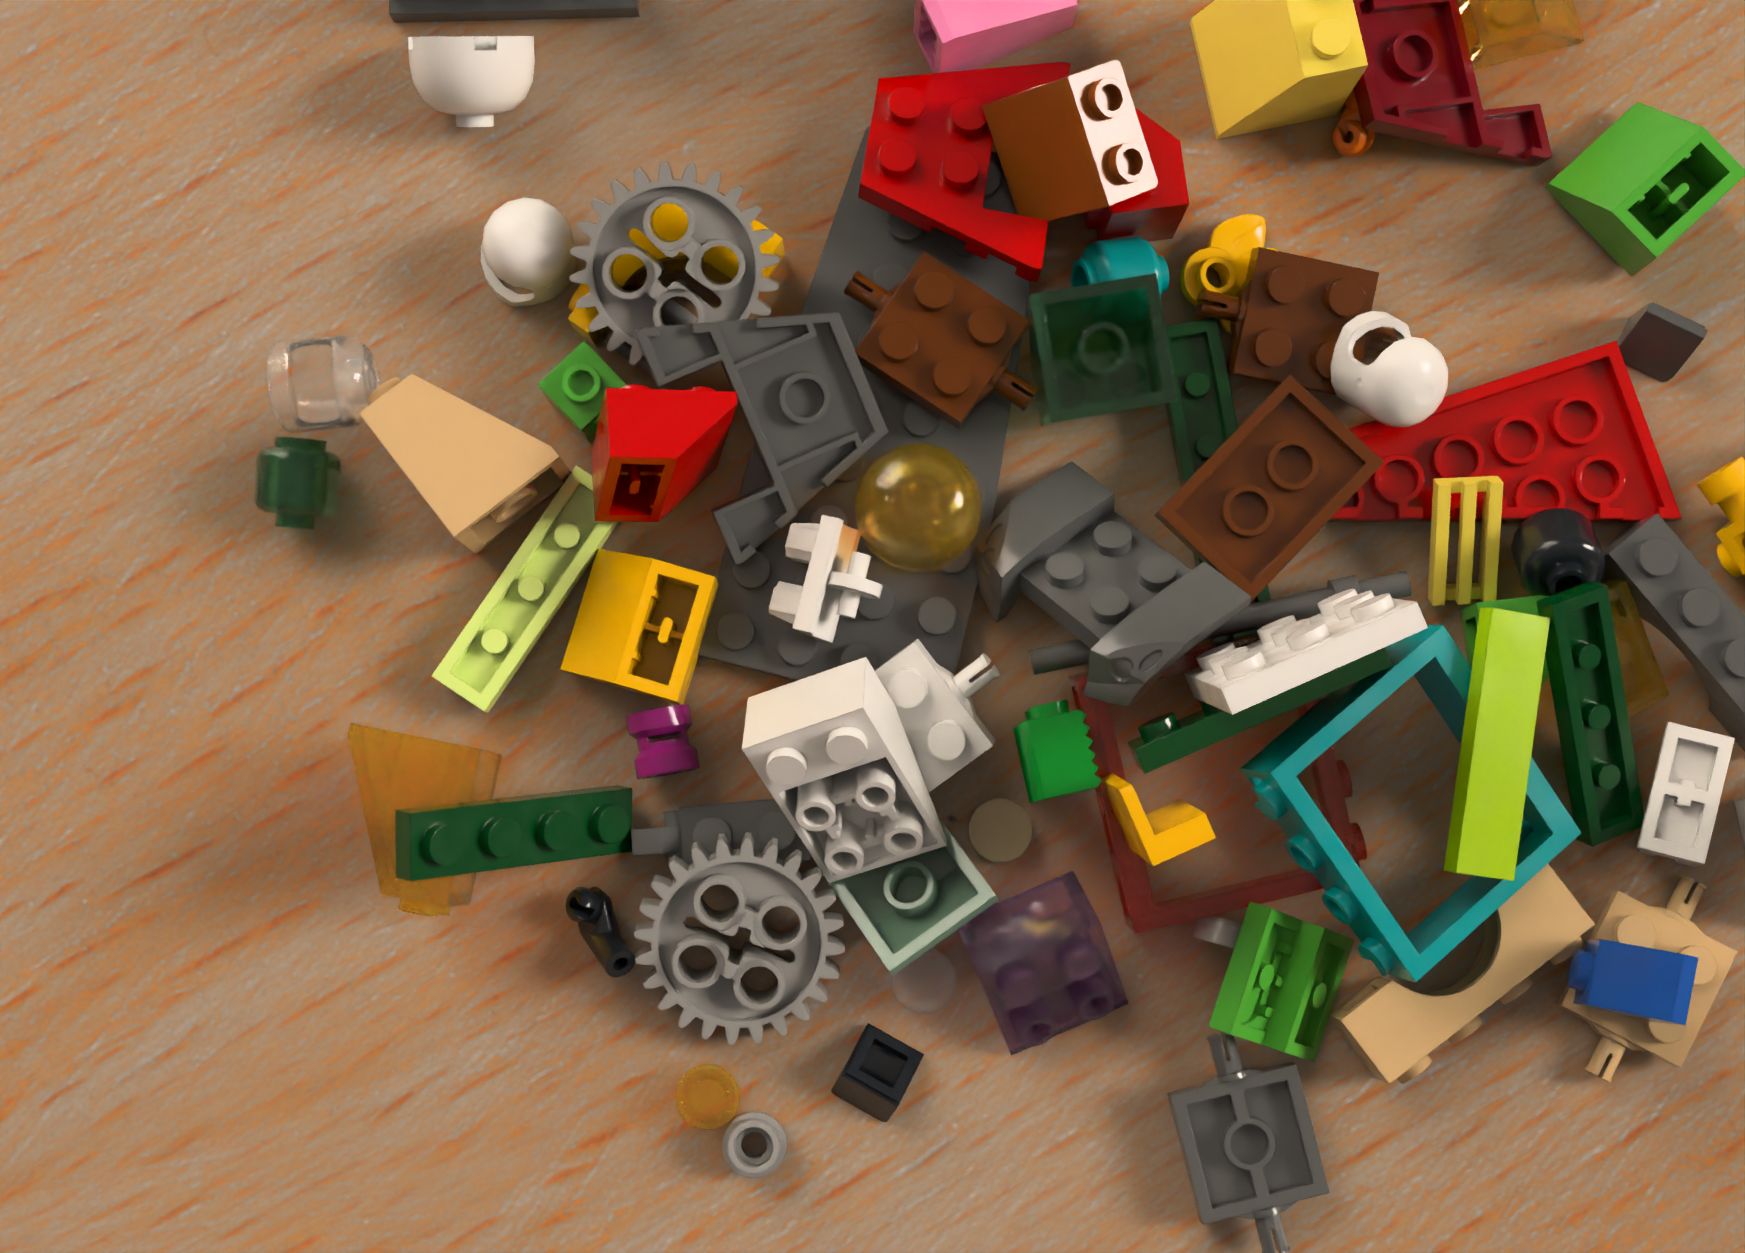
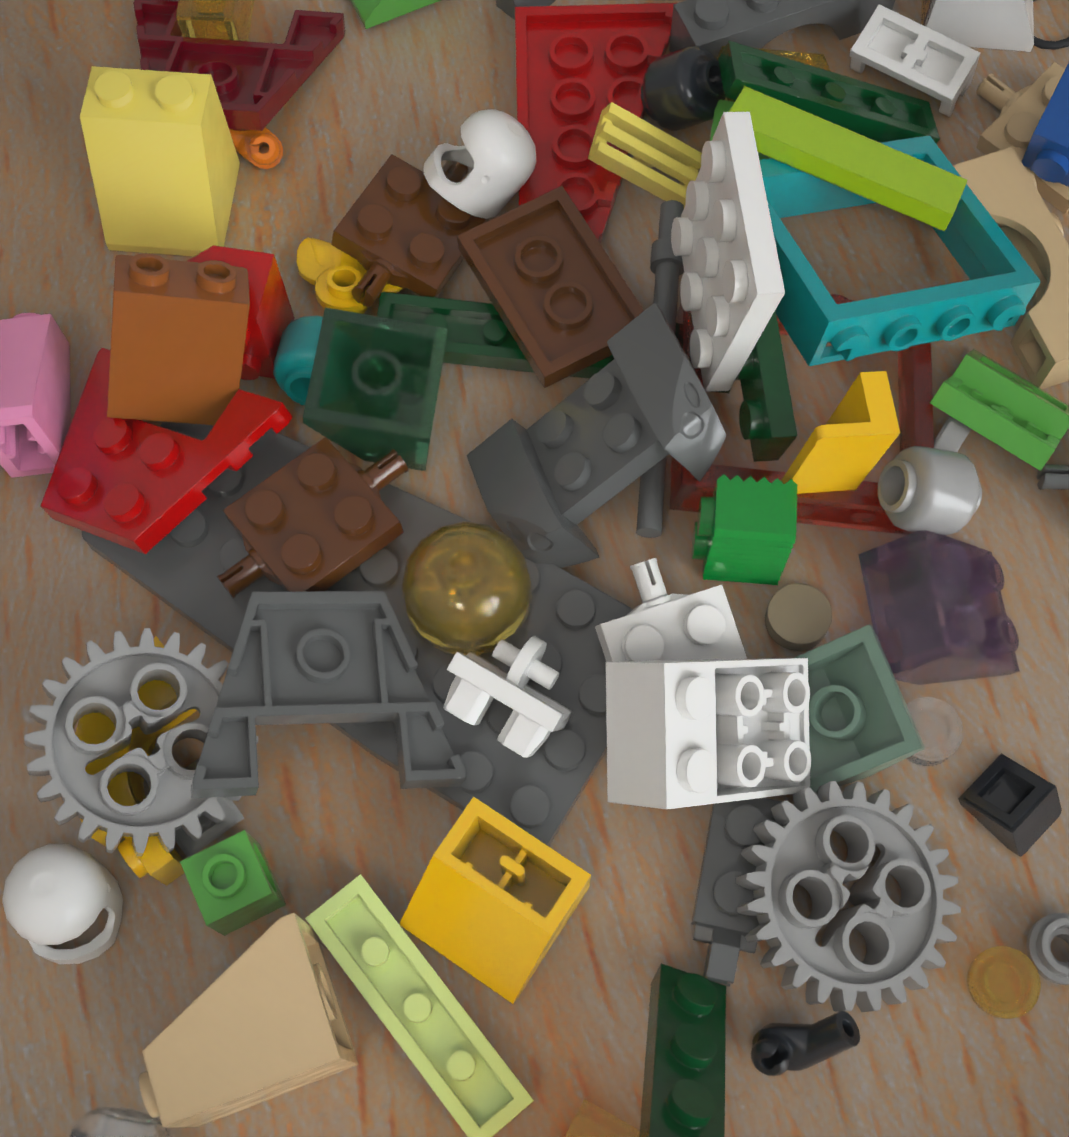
camera: 70 degrees left, 15 degrees down
red slope [591,384,738,522] -> none
magenta wheel [626,704,700,779] -> none
none -> light grey head [878,446,982,536]

